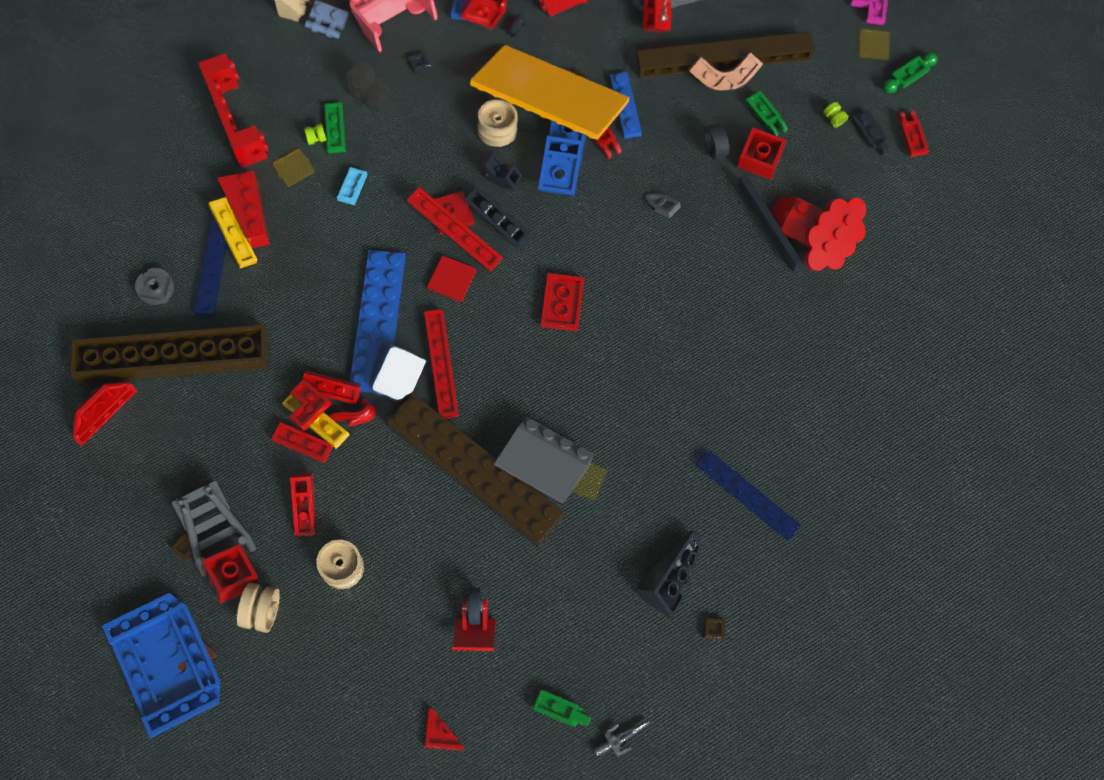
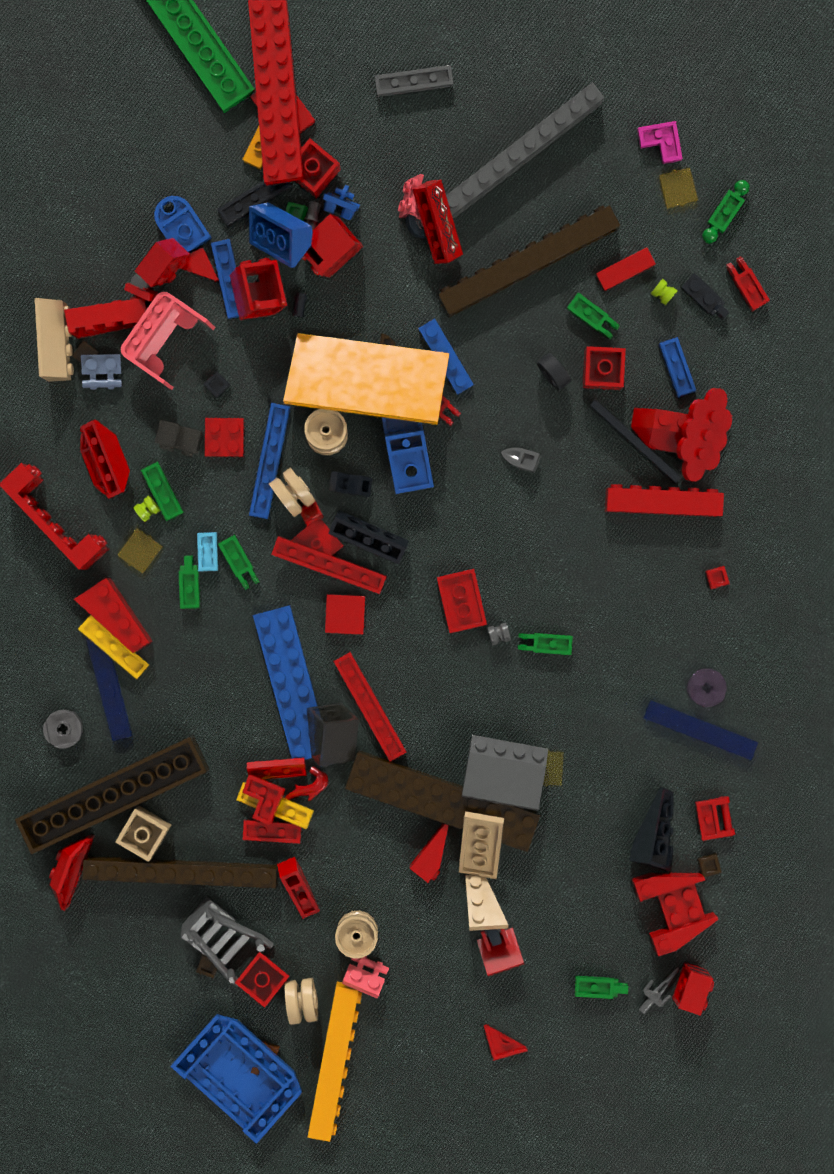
camera: 15 degrees left, 20 degrees up
nougat plate [689,52,763,91] -> none
none -> red wedge [80,419,130,499]
none -> dark brown brick [82,856,278,888]
none -> tan brick [116,806,172,862]
none -> green hinge [179,555,200,609]
none -> red plate [205,418,244,457]
none -> green hinge [218,535,260,590]
none -> blue tile [249,403,291,519]
none -> tan wheel [269,467,316,517]
none -> red tile [300,502,324,526]
none -> light orange brick [307,981,362,1142]
none -> coral plate [342,956,389,998]
none -> red slope [410,823,448,883]
none -> tan plate [459,812,504,879]
none -> tan wing [465,875,508,931]
none -> dark grey wheel [487,622,511,646]
none -> green hinge [518,633,573,655]
none -> red tile [595,247,656,292]
none -> red brick [605,484,724,517]
none -> red wedge [631,873,718,956]
none -> blue tile [659,337,696,398]
none -> red brick [672,962,714,1016]
none -> clear purple plate [687,668,727,707]
none -> red plate [695,796,735,841]
none -> red tile [705,566,730,589]

